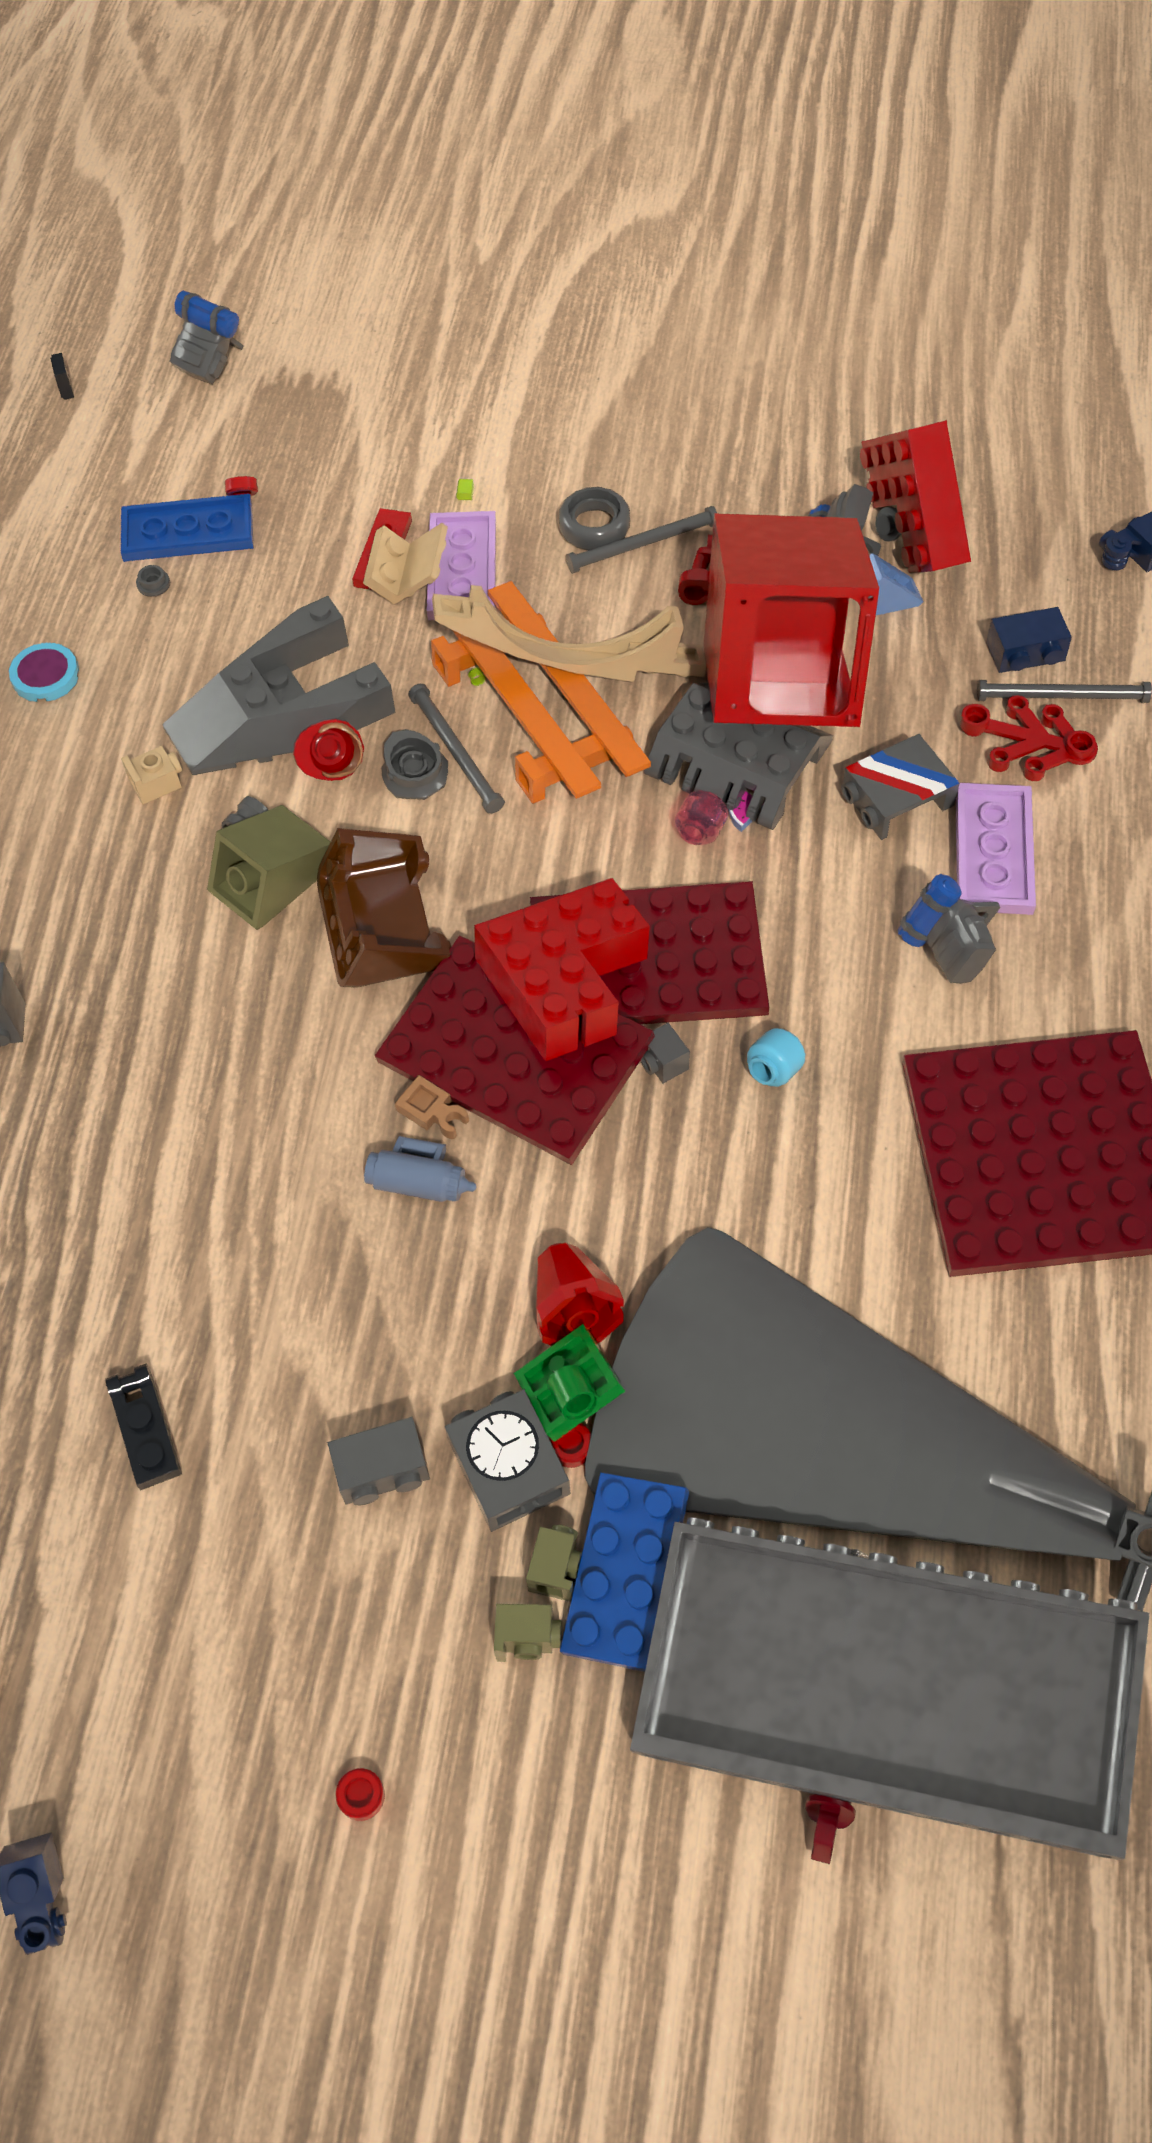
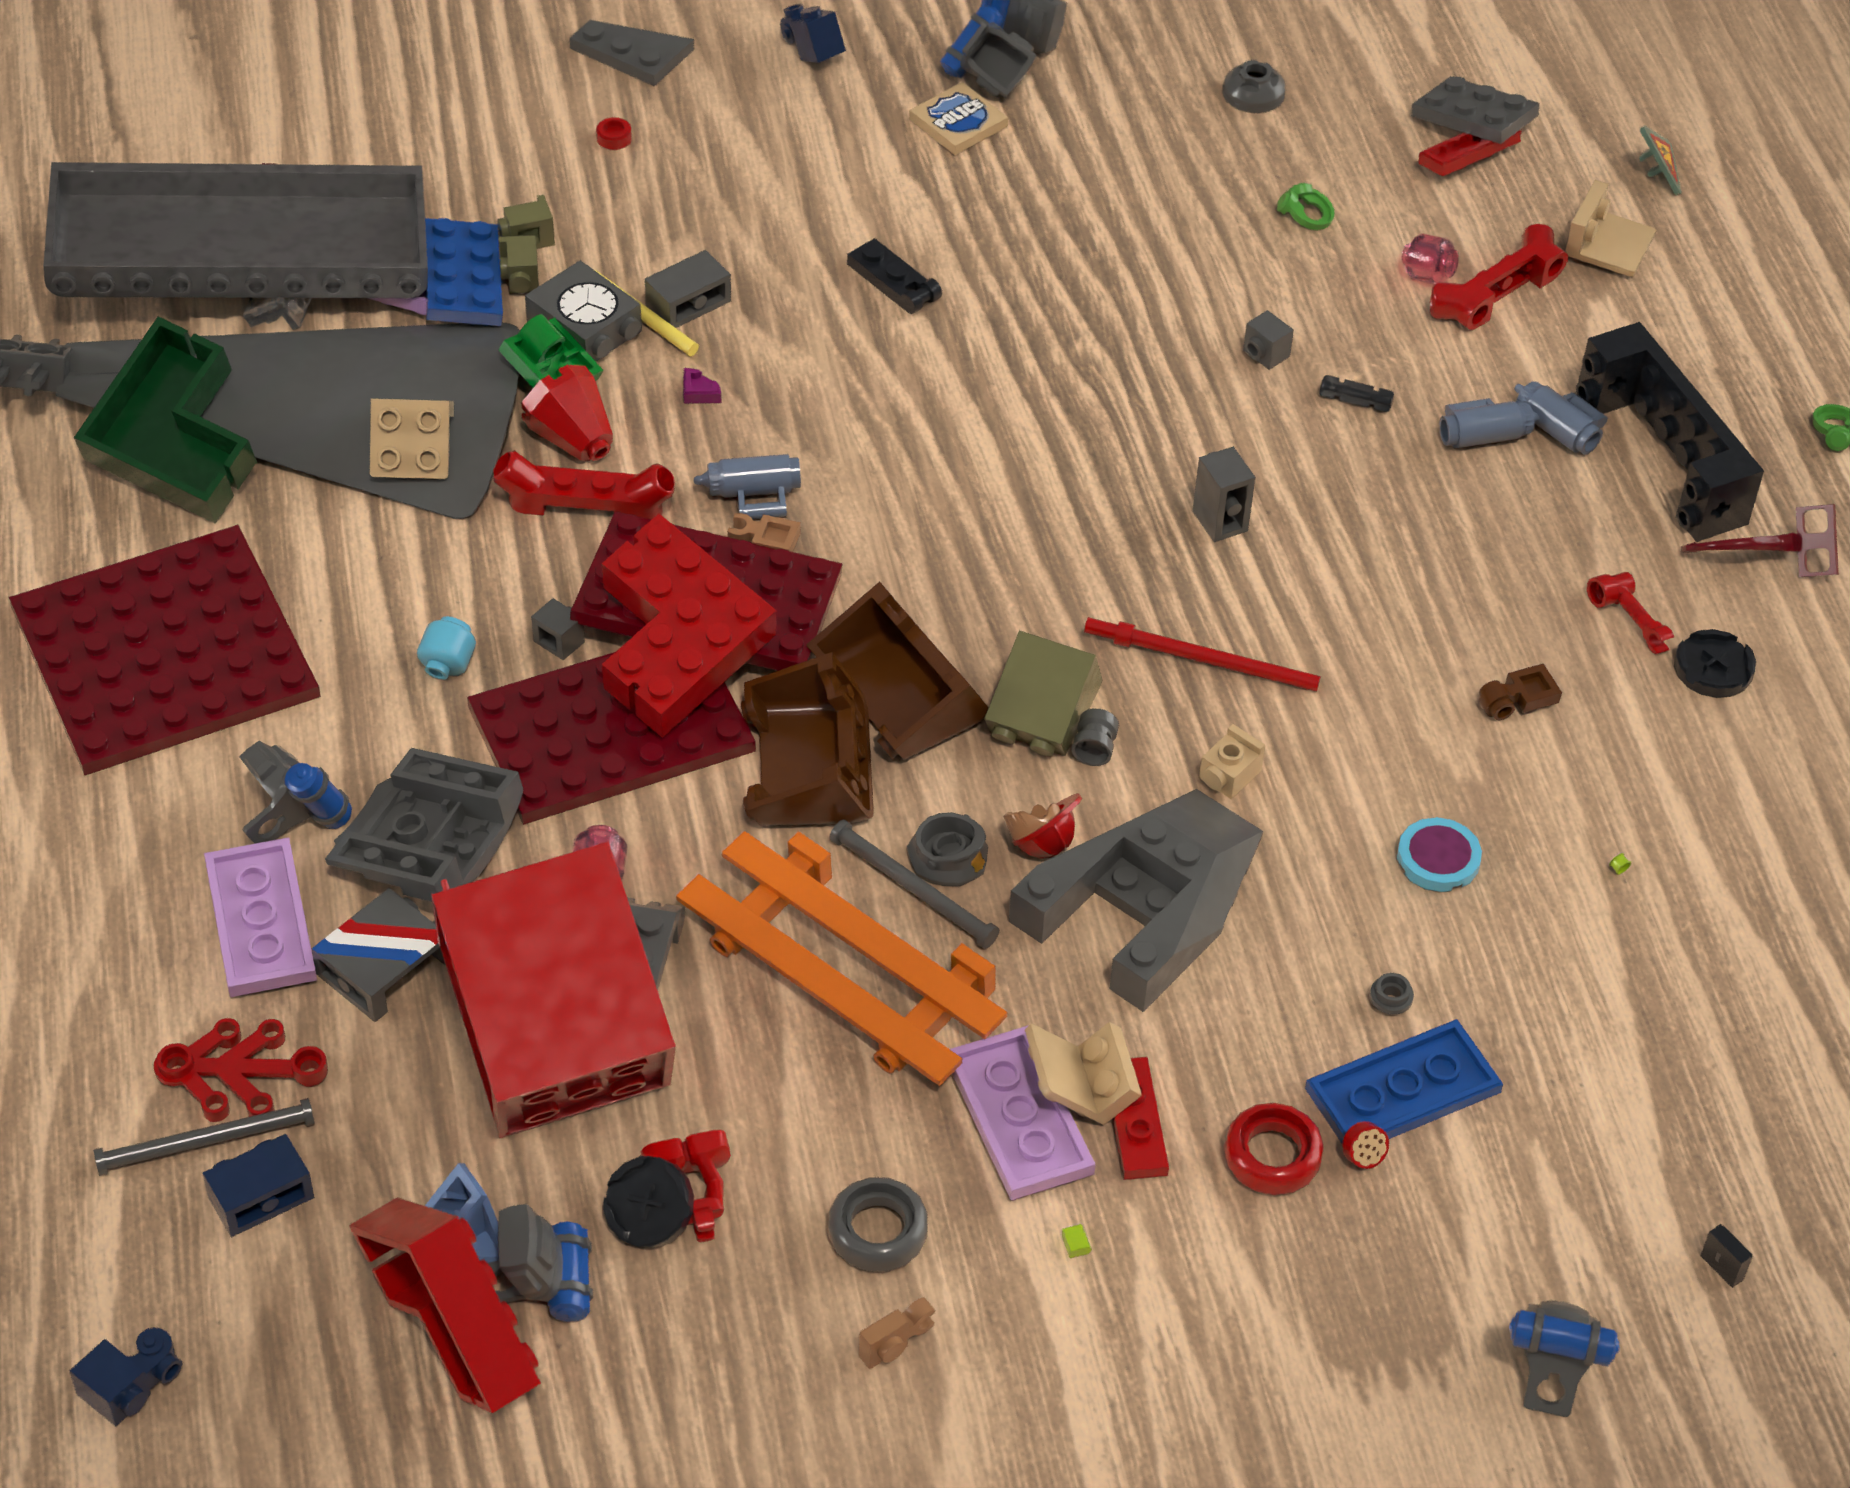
camera: 155 degrees right, 10 degrees down
tan slope [432,585,706,682] -> none
dark grey bar [566,506,717,574] -> none
none -> dark green piece [74,316,257,523]
none -> dark grey slope [325,748,523,902]
none -> tan bracket [370,399,454,479]
none -> red plate [493,451,675,520]
none -> dark grey wing [569,20,694,86]
none -> light yellow bar [595,270,699,356]
none -> magenta tile [684,368,722,404]
none -> reddish brown windscreen [741,652,874,825]
none -> medium nougat plate [859,1297,935,1370]
none -> red bar [1084,617,1321,692]
none -> red wheel [1224,1102,1324,1195]

